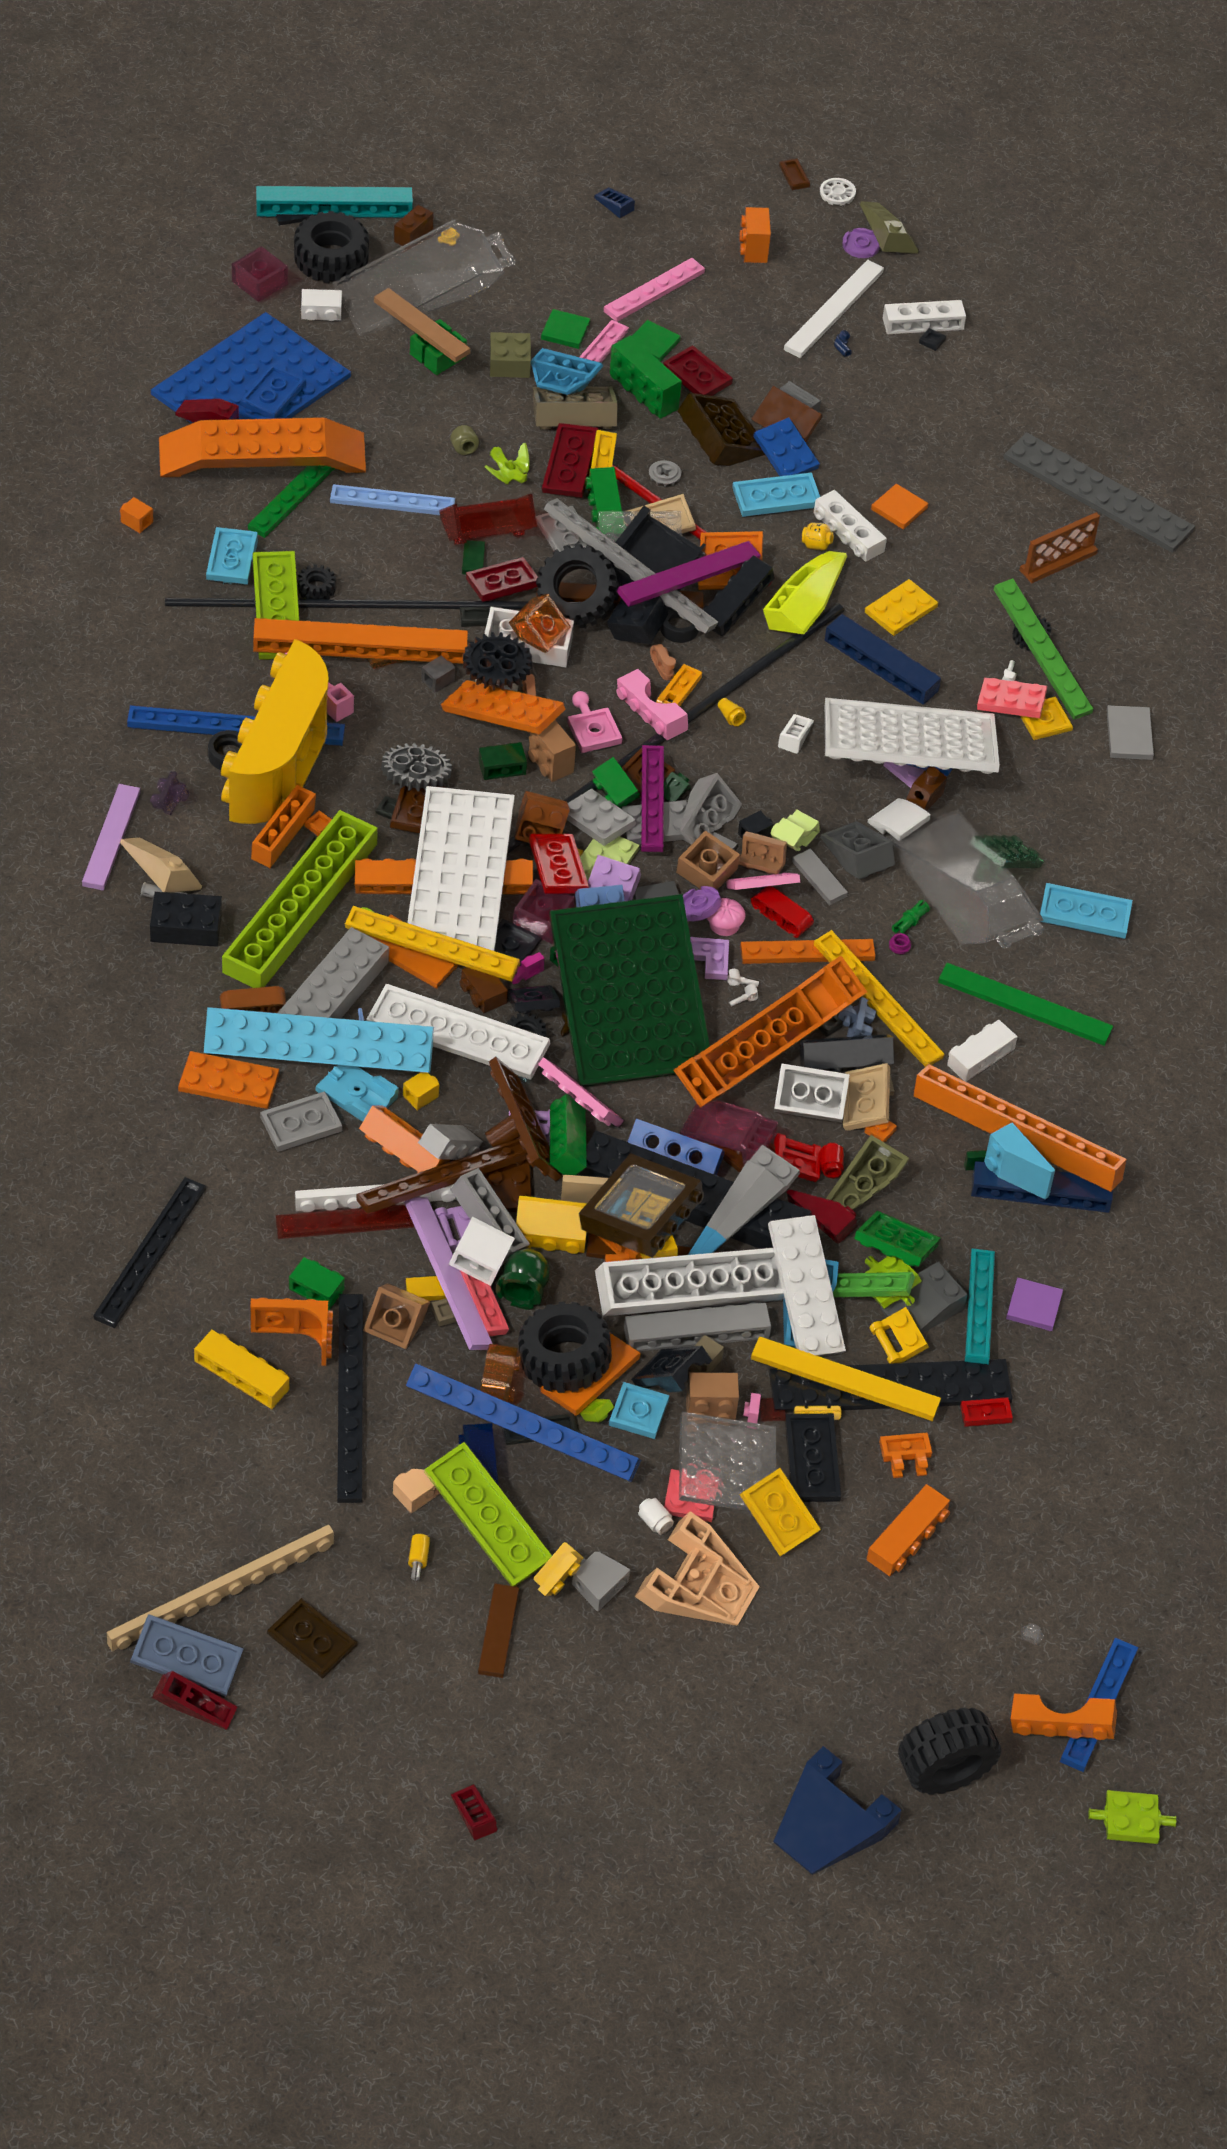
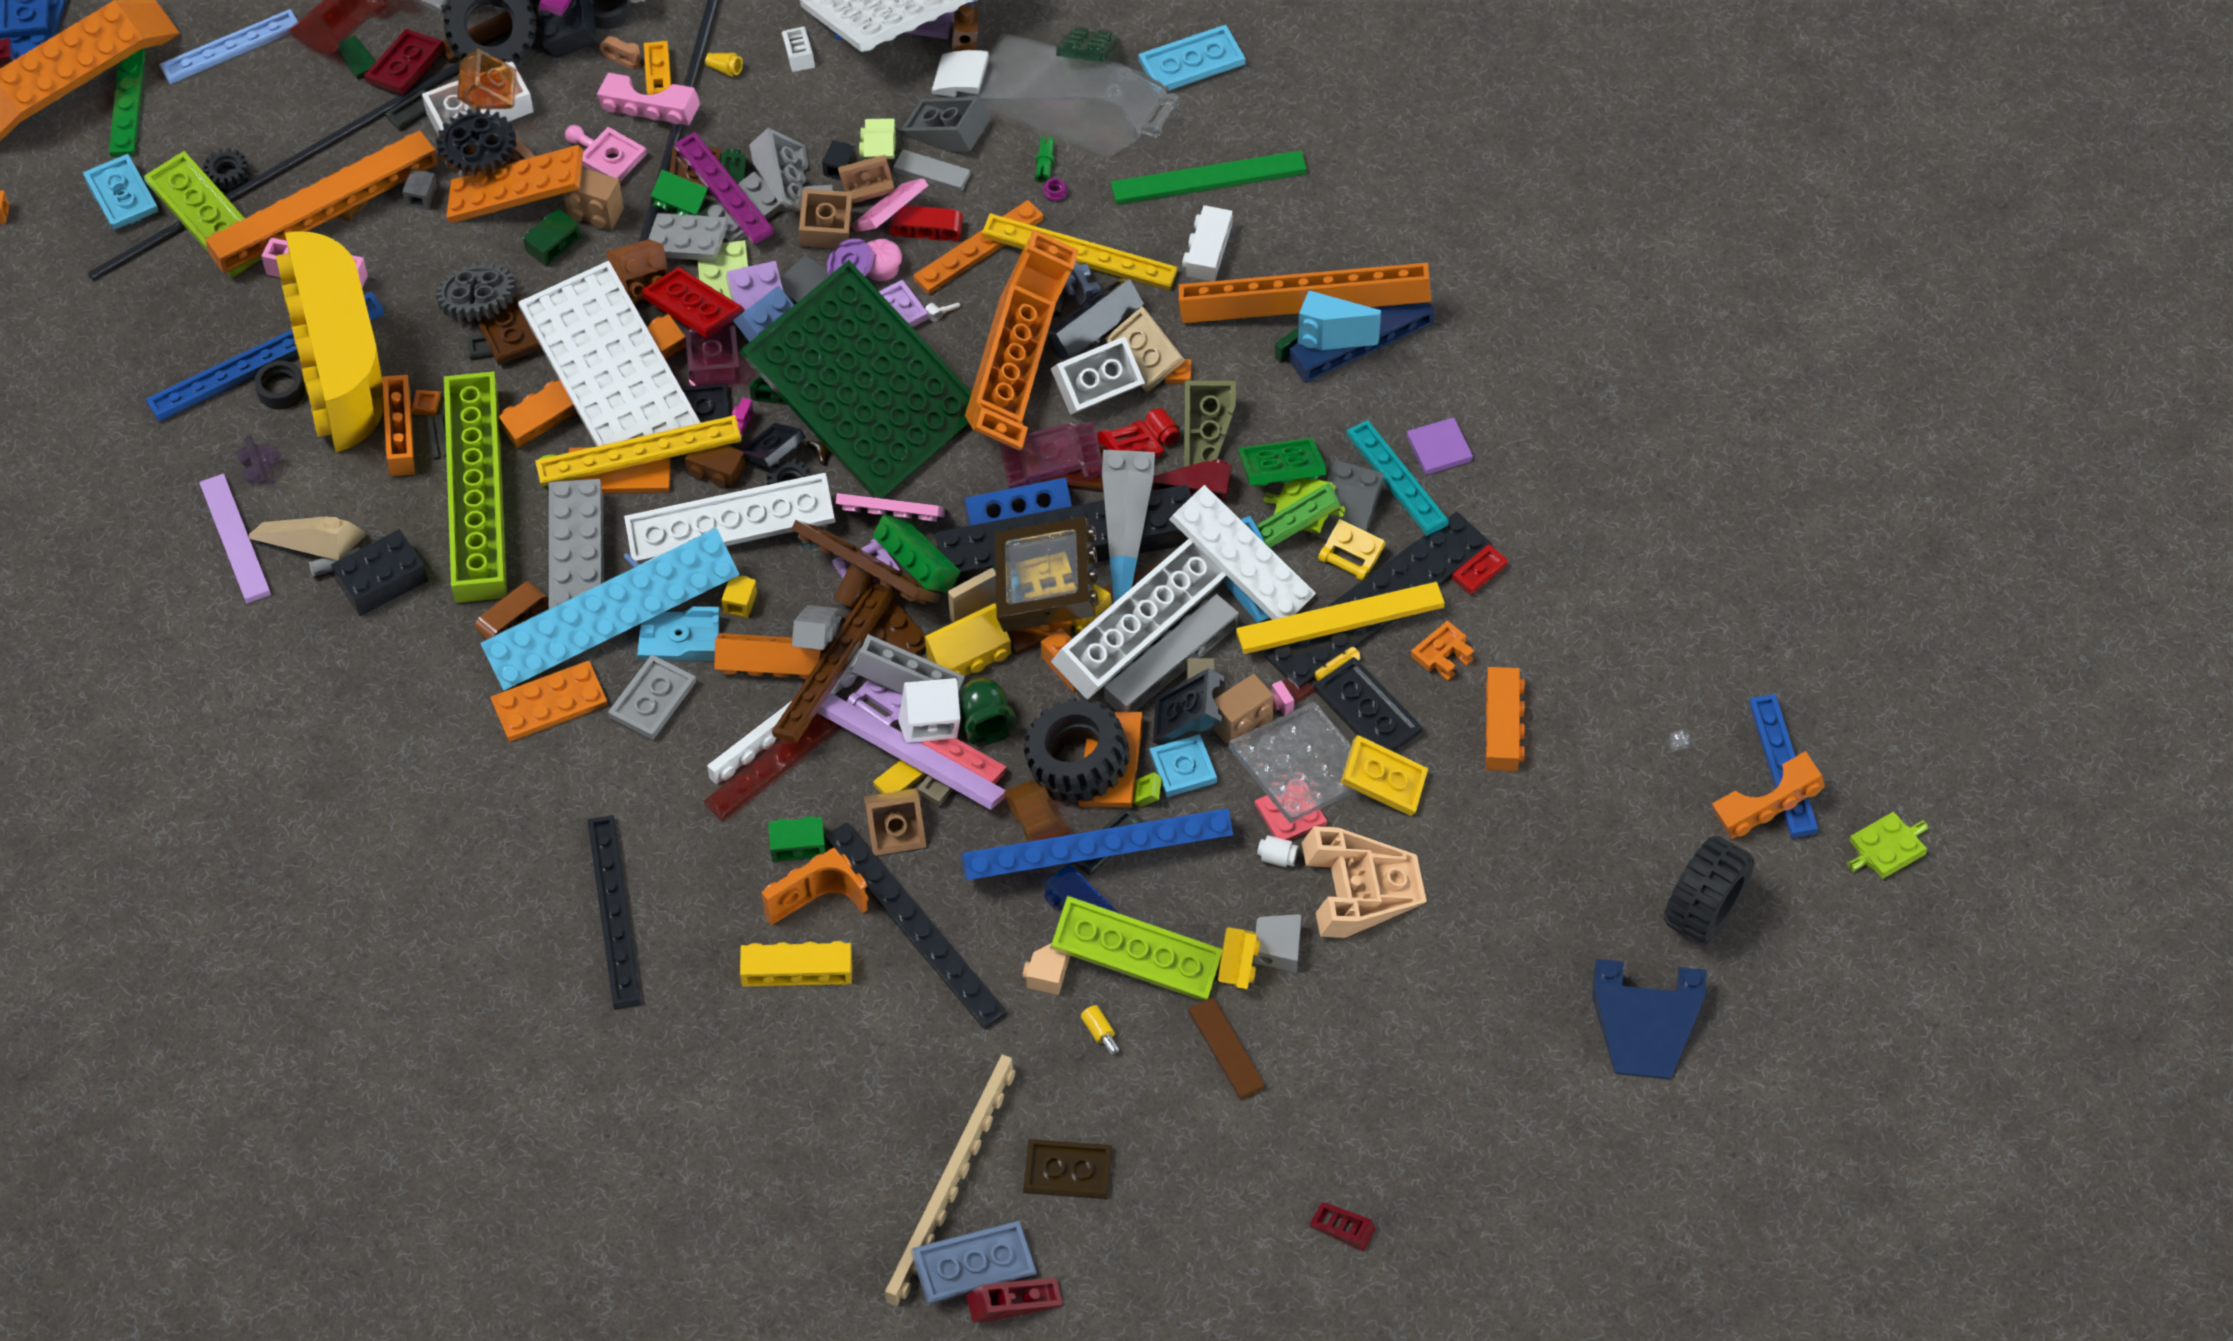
camera: 30 degrees left, 5 degrees up
white hand [729,984,758,1007] -> none

